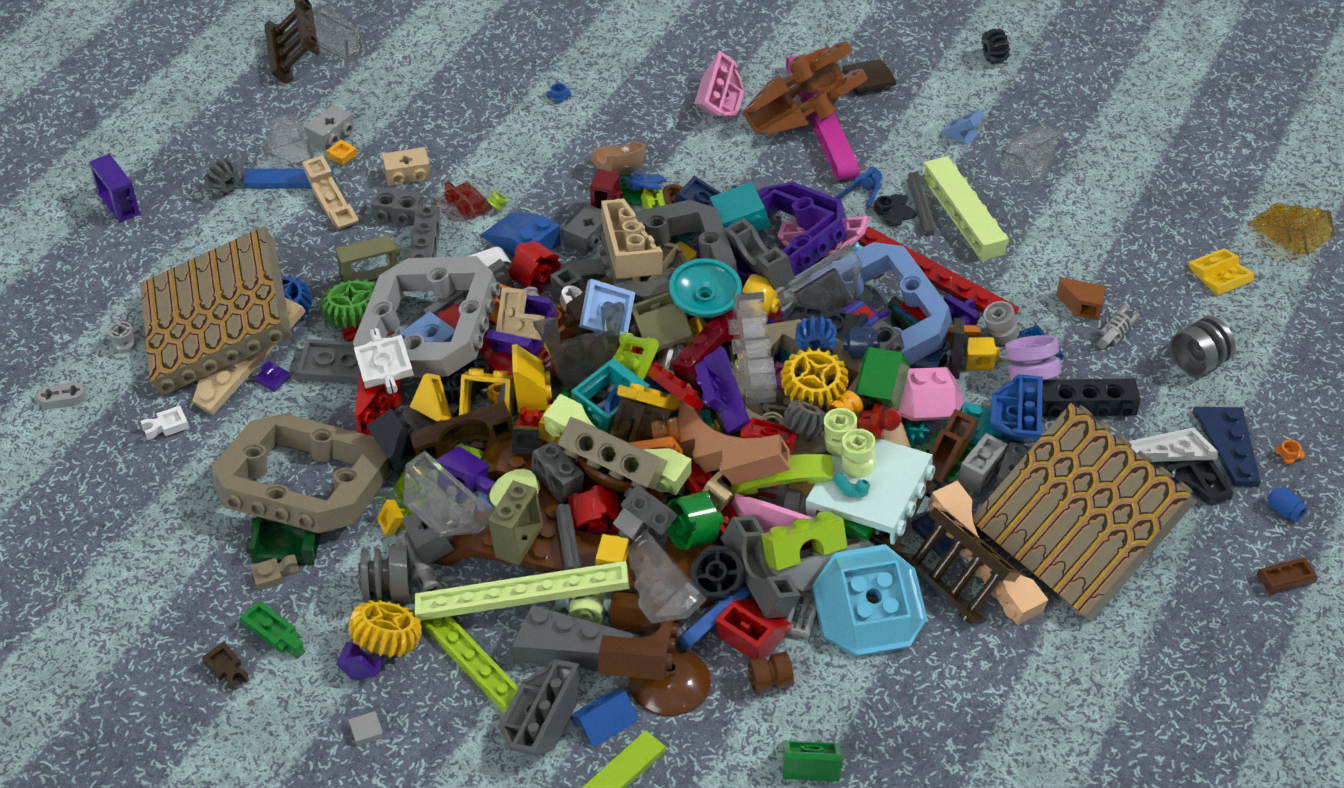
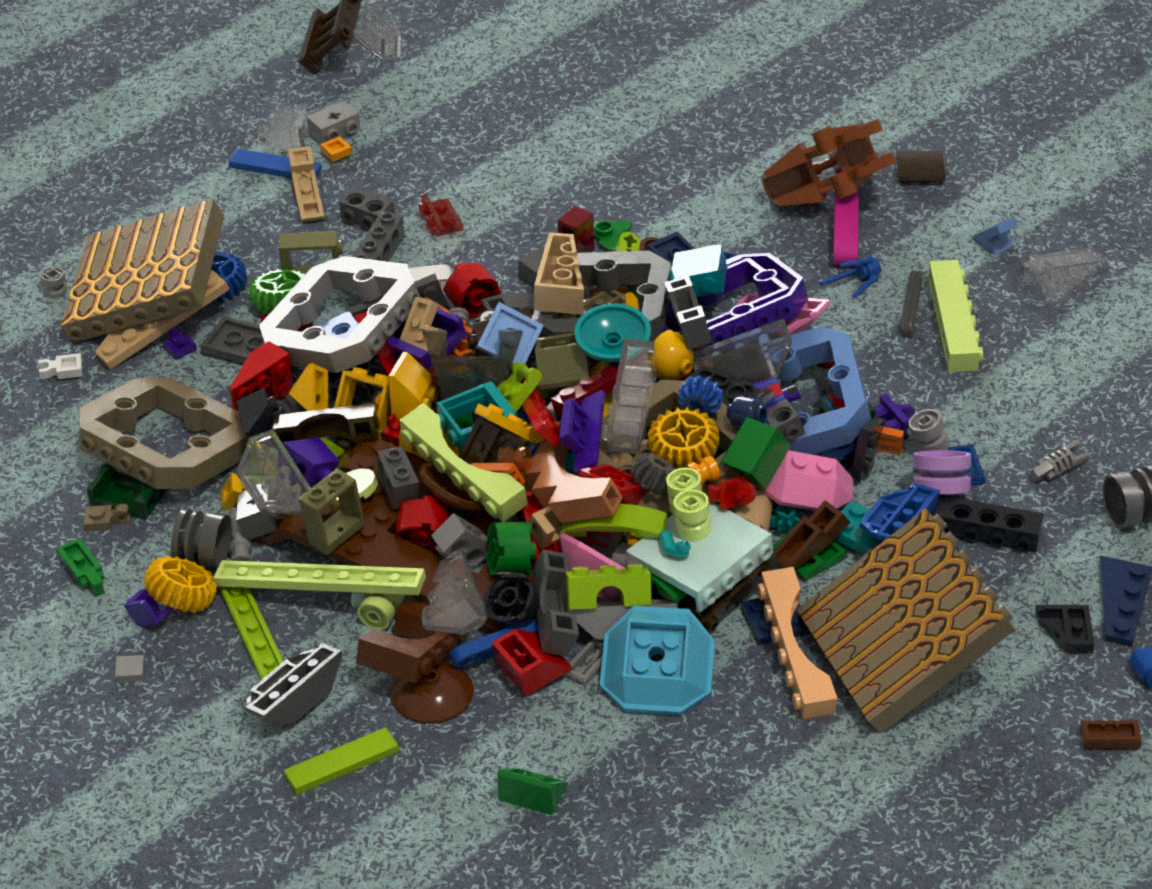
camera: 20 degrees right, 5 degrees down
dark purple window [89,153,140,223] -> none
dark brown plate [202,641,249,691] -> none
dark grey gear [203,158,242,196] -> none
white plate [354,328,414,394] -> none
tan brick [382,147,431,186] -> none
blue slope [481,212,560,257] -> none
lime bush [486,190,509,211] -> none
black tile [511,425,538,454] -> none
dark grey wedge [512,605,634,671] -> none
blue plate [546,83,571,103] -> none
dark grey axle [555,504,581,570] -> none
dark tan brick [558,416,668,490] -> none
blue panel [570,689,638,747] -> none
medium nougat cylinder [590,140,646,177] -> none
yellow brick [595,534,629,566] -> none
dark grey hinge [620,484,678,535] -> none
blue plate [625,173,667,190] -> none
bright pink wedge [694,51,744,119] -> none
reddish brown wheel [747,651,794,694] -> none
red plate [858,227,1019,315] -> none
black plate [873,194,917,225] -> none
dark brown fence [899,507,1021,624] -> none
light grey brick [958,433,1008,495] -> none
yellow brick [963,337,1000,370] -> none
black gear [981,28,1010,64] -> none
dark orange slope [1056,277,1106,320] -> none
white wing [1129,427,1218,462] -> none

